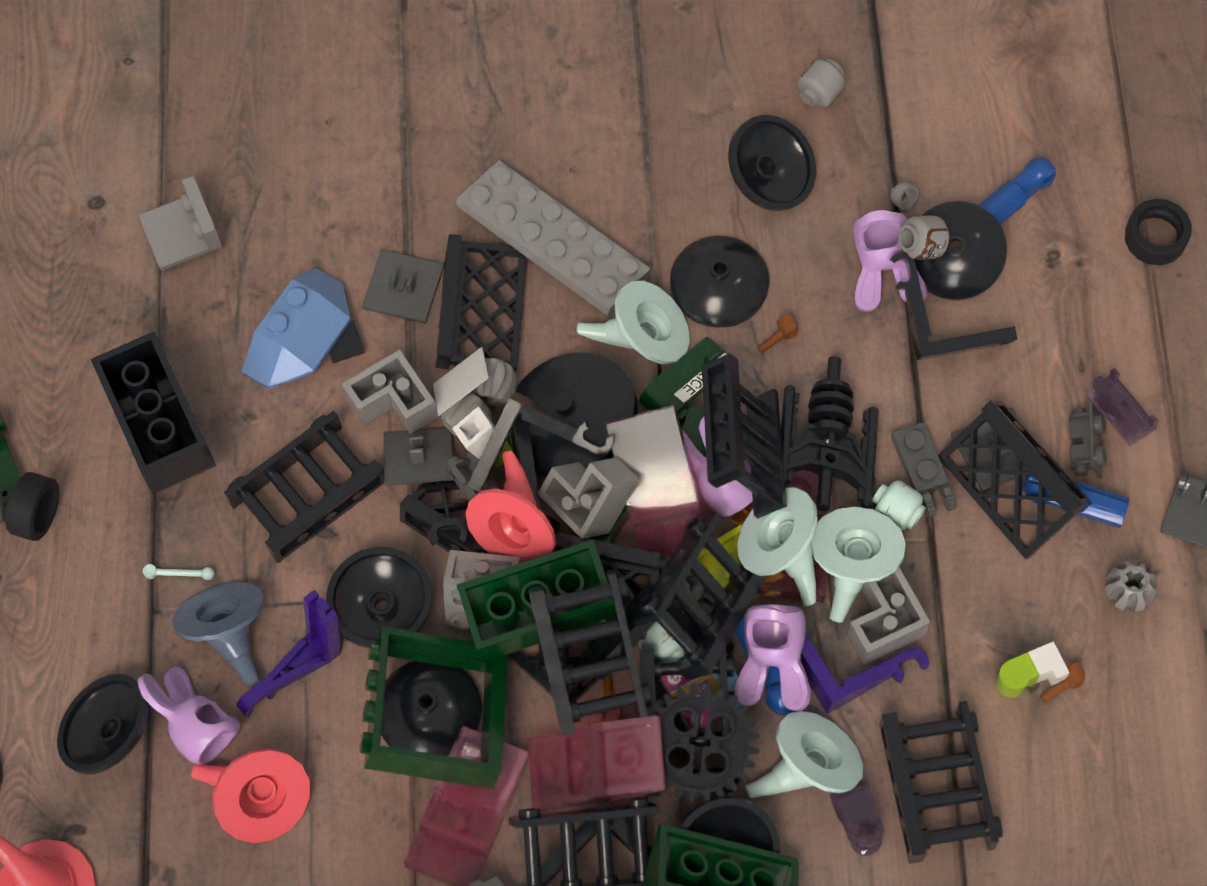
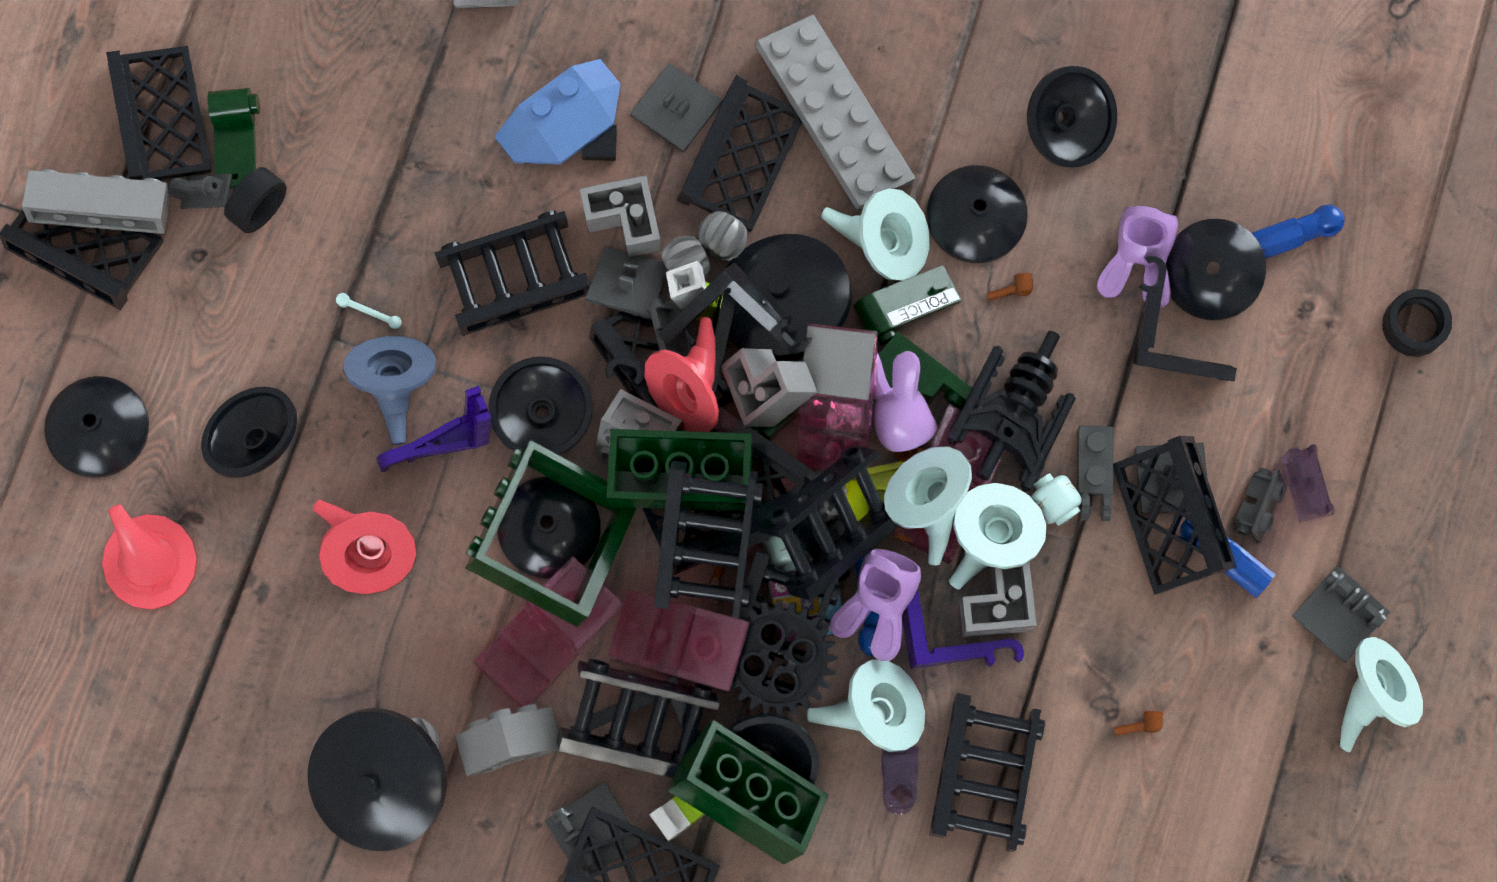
camera: 15 degrees right, 10 degrees up
black brick [91,331,216,495] -> none
lavender piece [138,666,242,765] -> none
white sticker [433,347,489,416] -> none
black fence [701,353,787,519] -> none
light grey head [797,59,845,107] -> none
light grey hinge [890,182,919,210] -> none
light grey head [898,215,950,260] -> none
leg [996,642,1069,698] -> none
light grey piece [1105,560,1158,613] -> none

